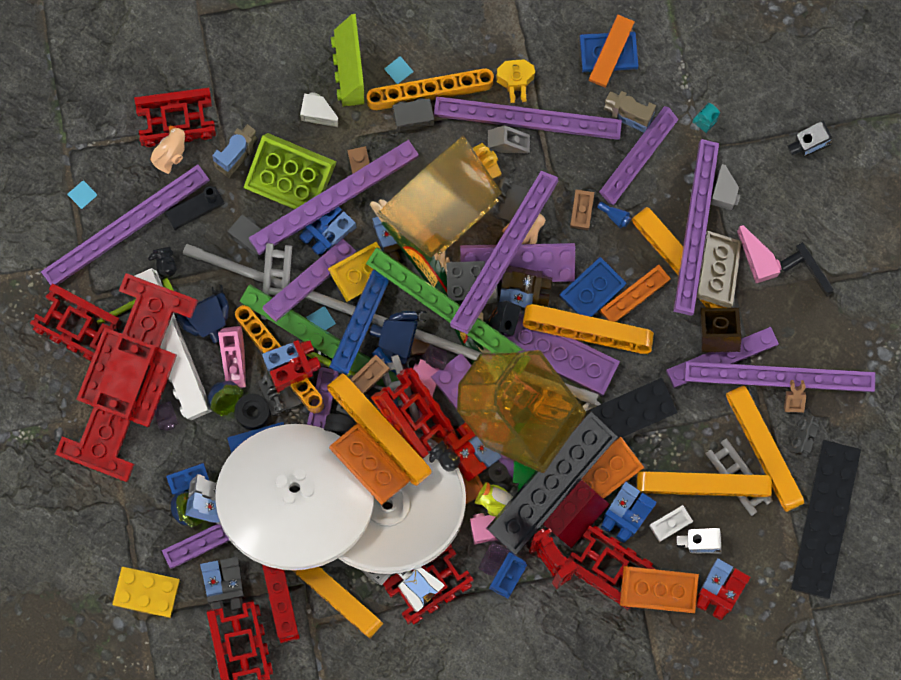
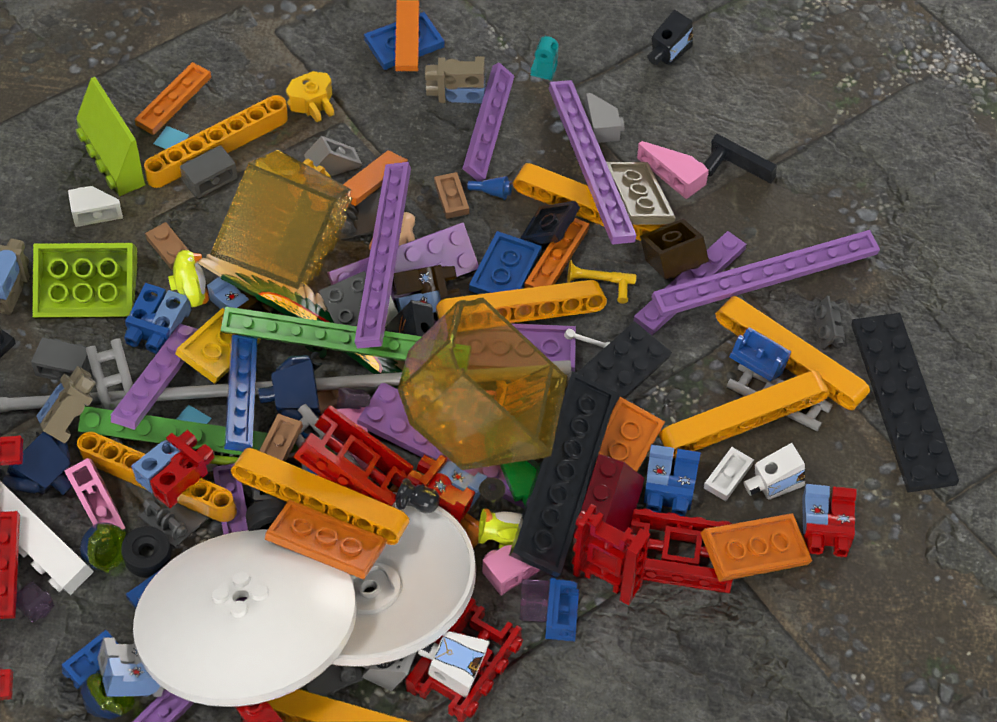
camera: 20 degrees left, 20 degrees down
medium lavender plate [249,140,419,255] -> none
medium lavender plate [434,97,622,140] -> none
medium nougat plate [784,380,806,413] -> none
none -> dark tan hips [37,366,96,443]
none -> orange plate [134,62,211,135]
none -> neon yellow animal [168,250,209,307]
none -> orange tile [336,150,408,206]
none -> black plate [520,201,580,245]
none -> white hinge [564,329,610,348]
none -> yellow piece [567,260,636,304]
none -> blue hinge [729,327,791,382]

